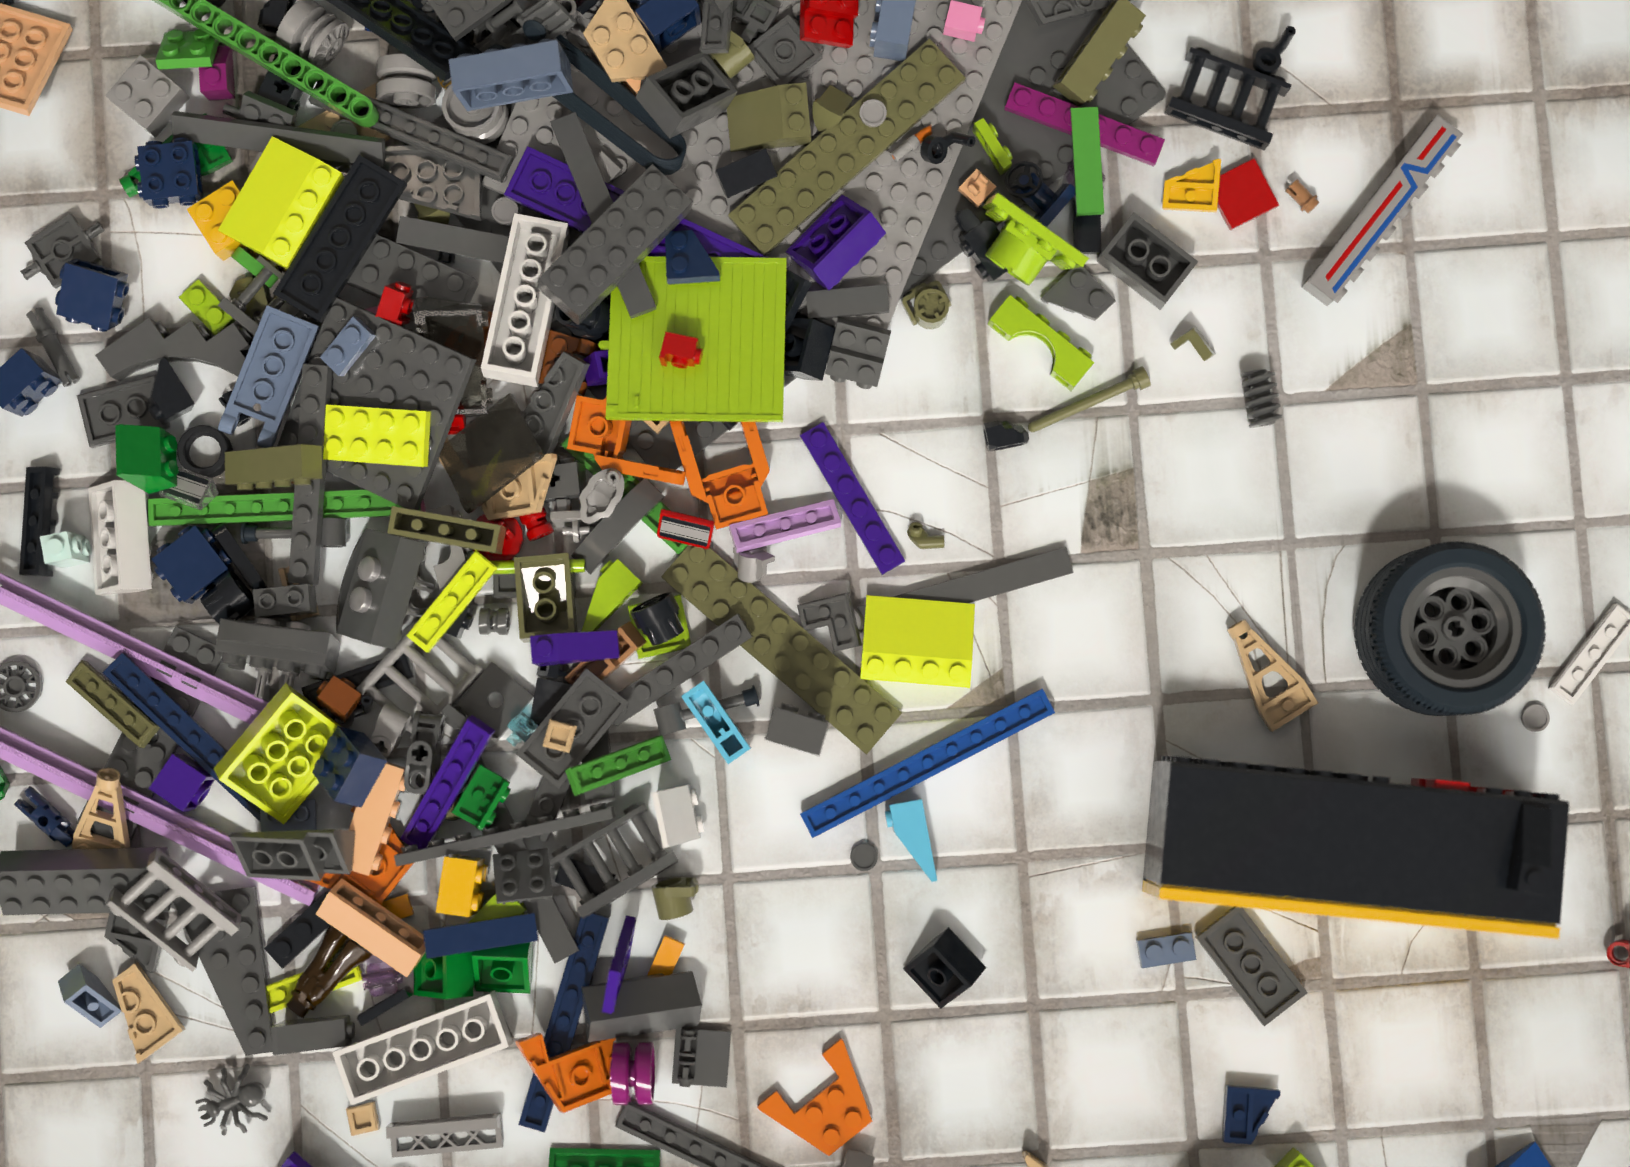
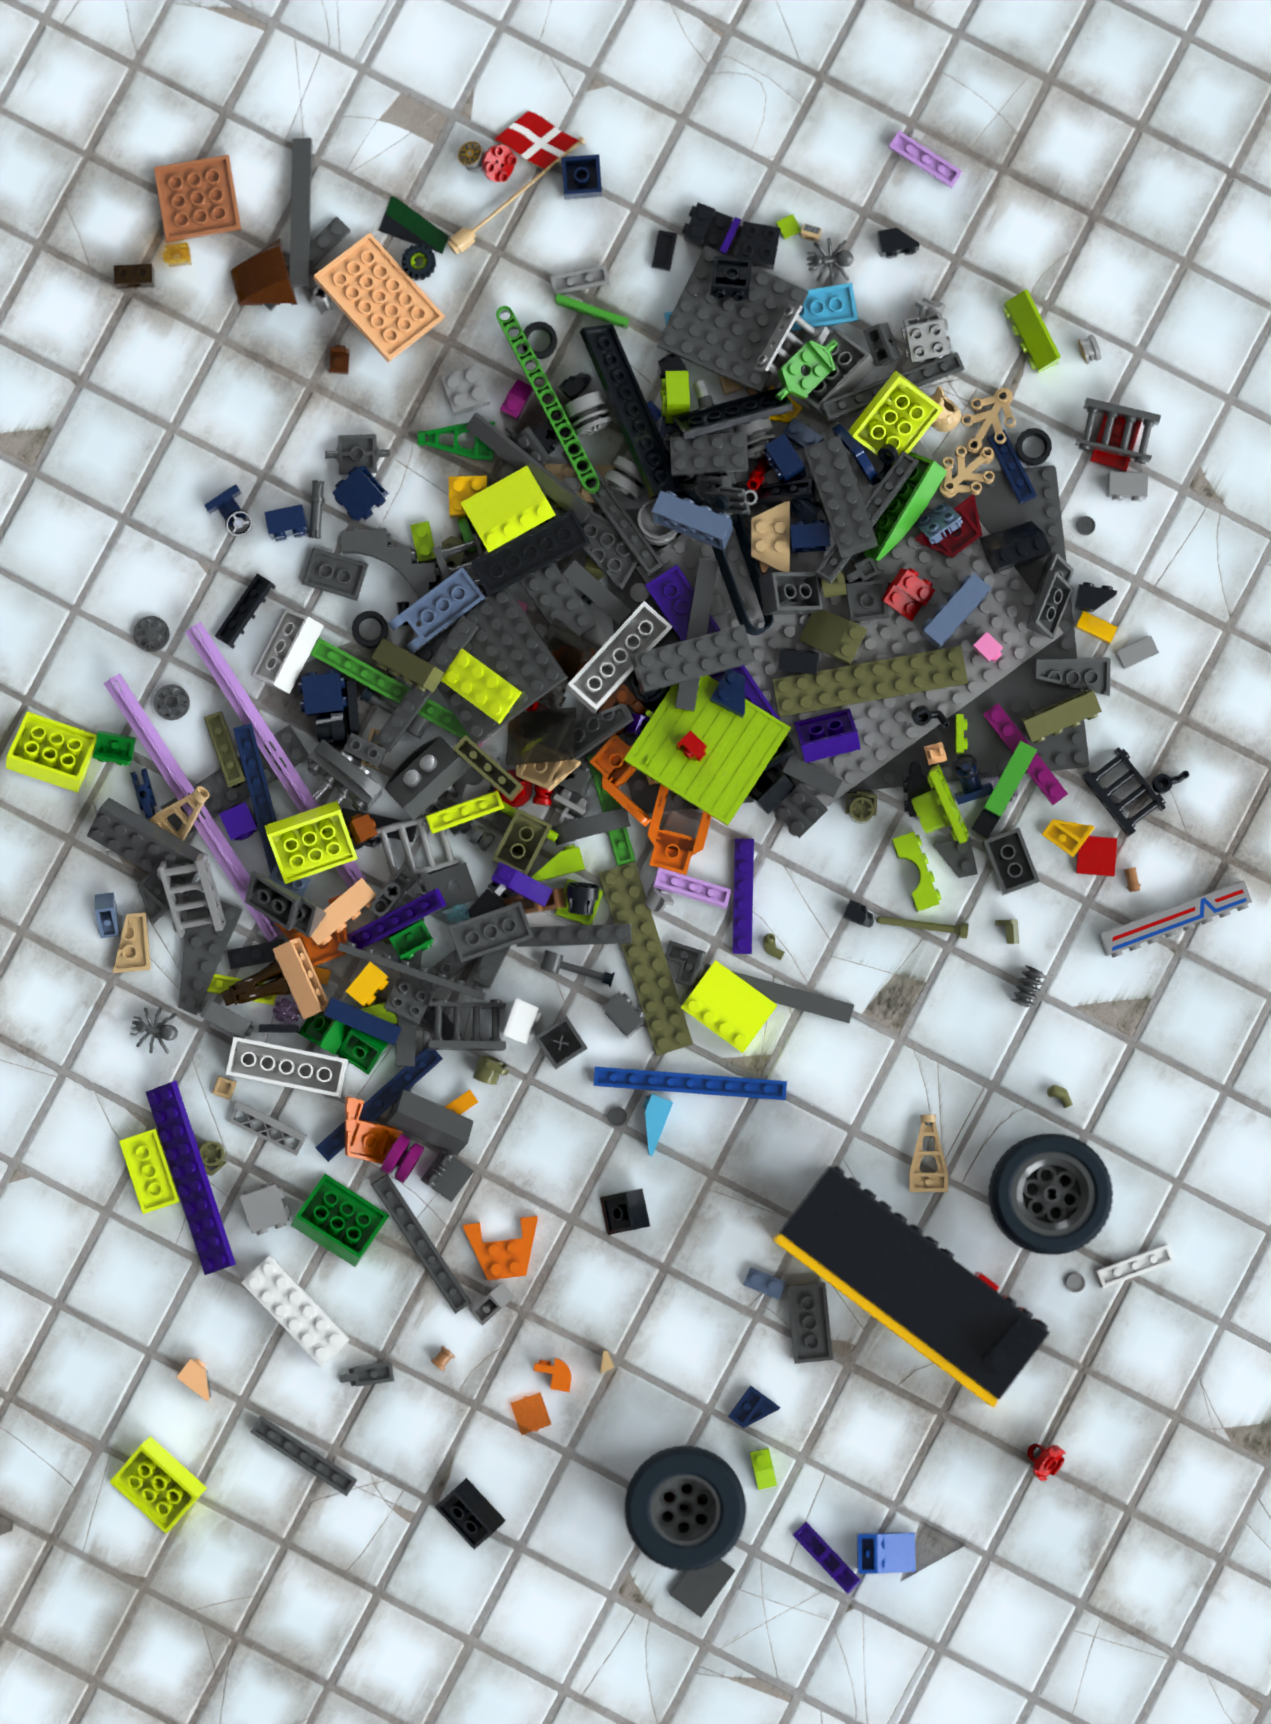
camera: 35 degrees right, 0 degrees up
light aqua brick [40,531,91,568] -> none
green slope [115,424,179,494] -> none
dark blue brick [134,138,204,209] -> none
black slope [148,358,195,425] -> none
bright green plate [155,29,220,69] -> none
slope [159,467,219,510] -> none
brick [312,726,387,808] -> none
sand blue plate [320,316,376,376] -> none
light grey piece [370,703,412,758] -> none
red brick [375,281,414,326] -> none
tan tile [543,719,577,754] -> none
bright green tile [565,735,671,796] -> none
light grey arm [579,468,624,524] -> none
dark purple tile [602,915,636,1014] -> none
slope [657,509,715,549] -> none
medium azure slope [681,681,752,764] -> none
olive tile [812,85,853,131] -> none
light grey piece [859,99,887,127] -> none
light grey piece [890,125,933,162] -> none
none -> dark grey brick [535,1016,588,1070]
none -> olive arm [1047,1085,1073,1108]

